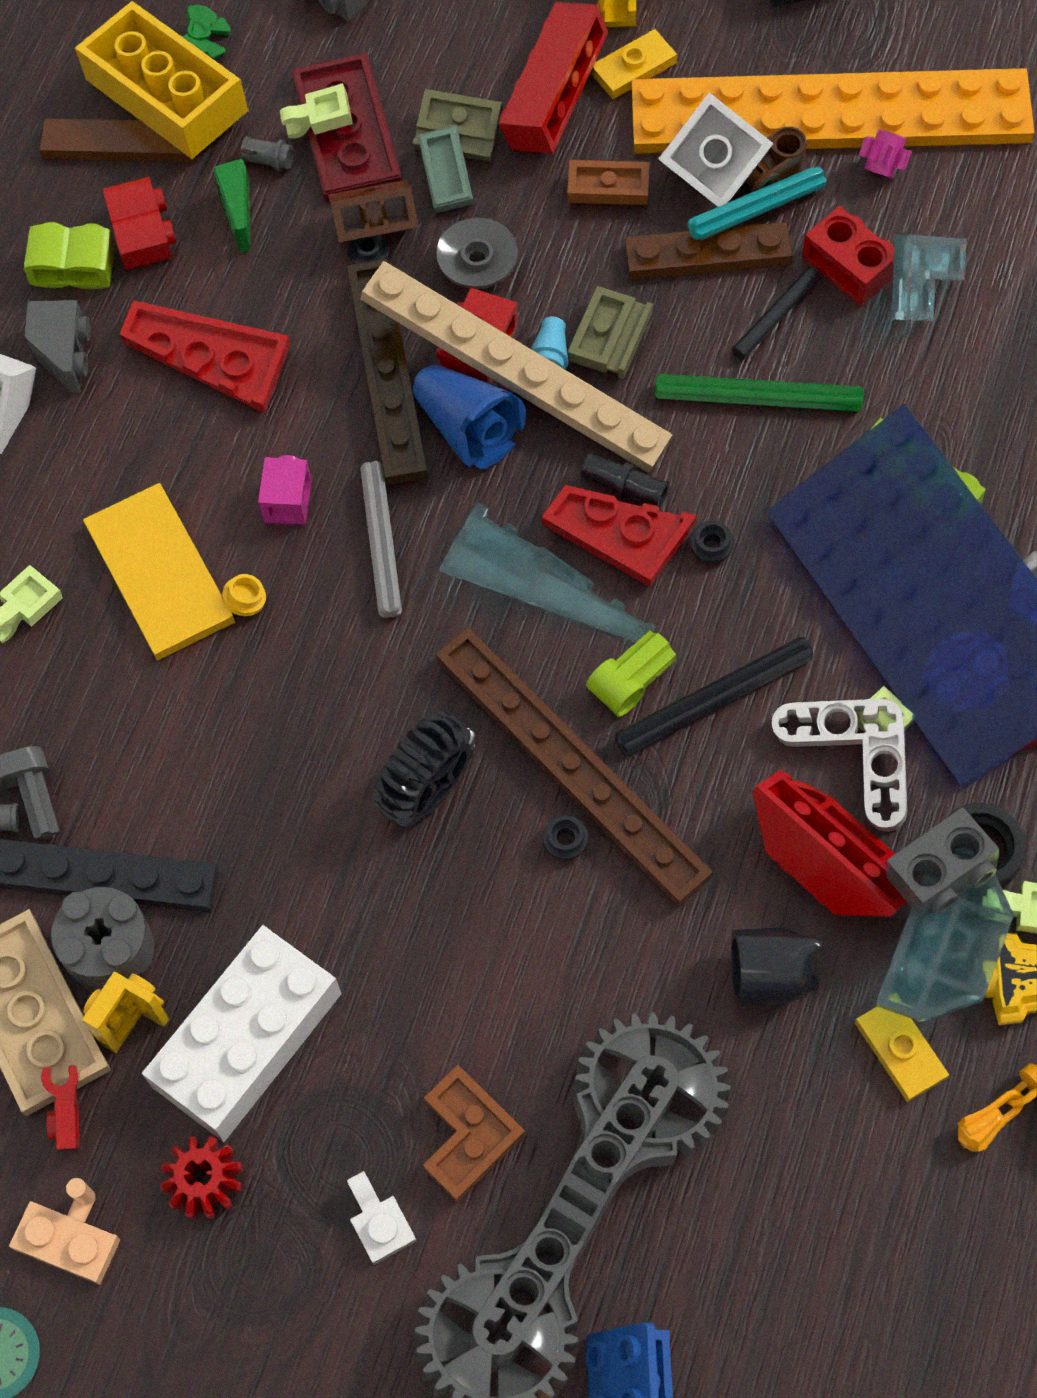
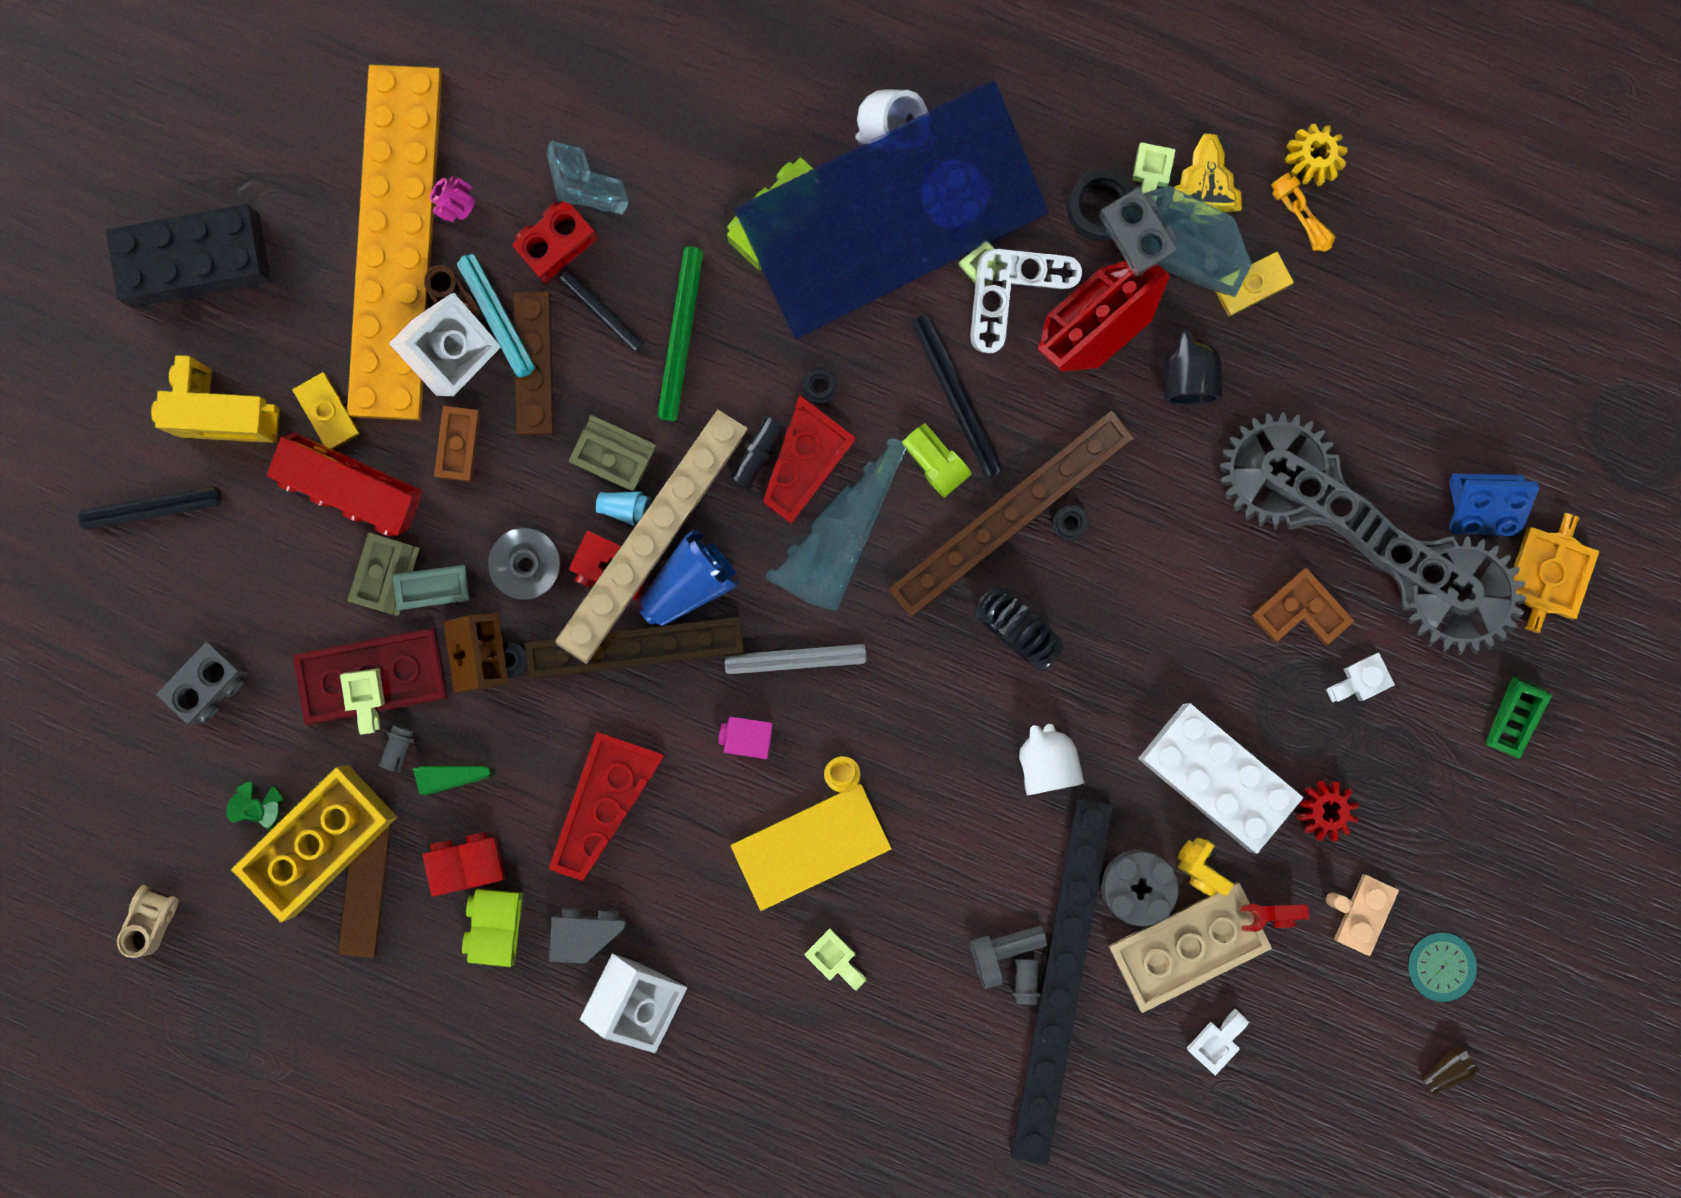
camera: 90 degrees left, 20 degrees up
none -> white piece [1019,724,1085,796]

